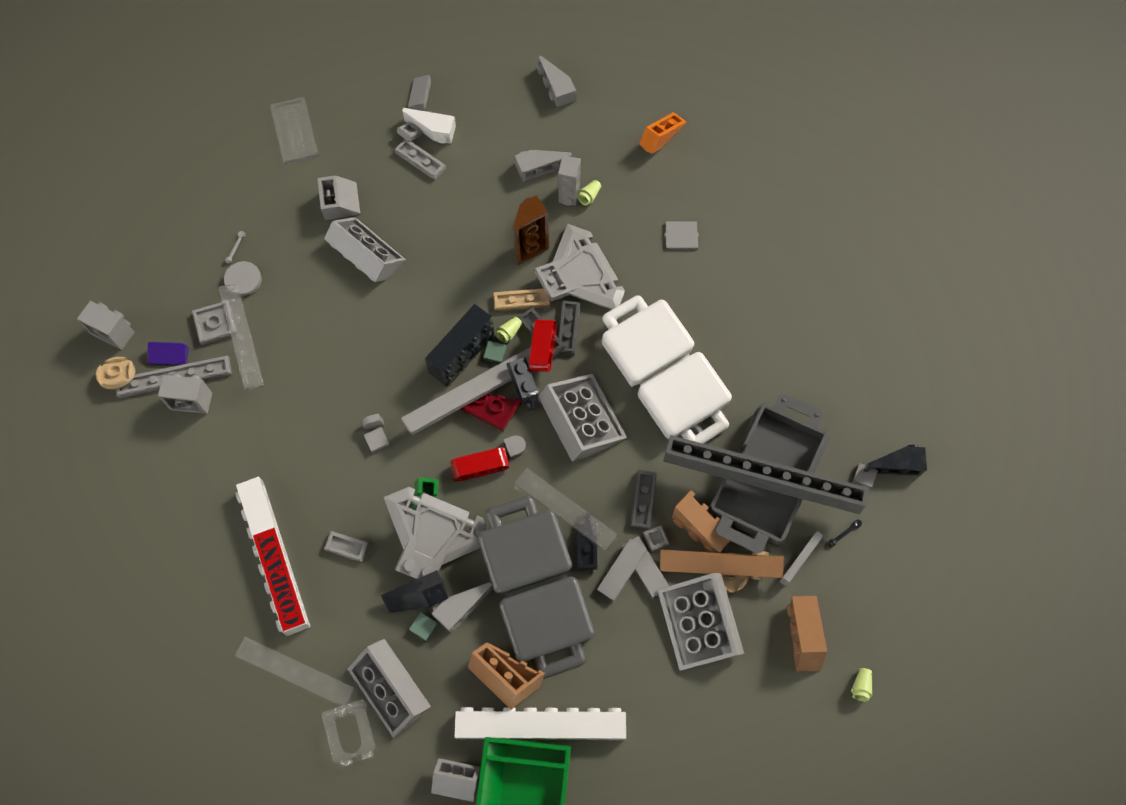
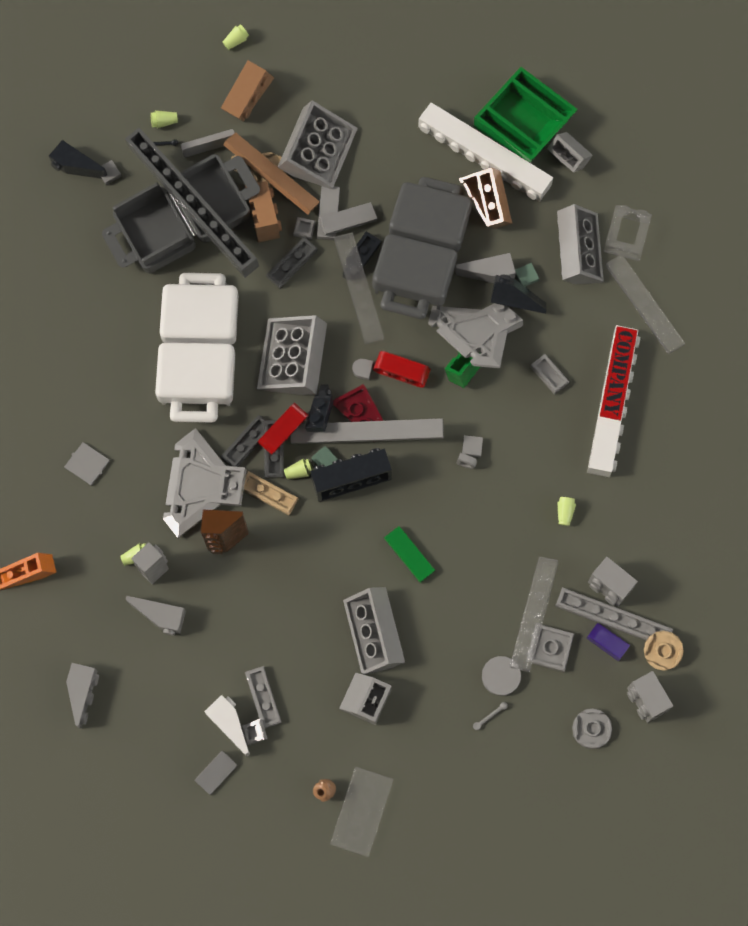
camera: 145 degrees left, 5 degrees up
none -> yellowish green cone [150,110,178,129]
none -> medium nougat piece [313,779,336,802]
none -> green tile [384,526,435,583]
none -> yellowish green cone [557,497,576,526]
none -> light grey tile [572,709,613,749]

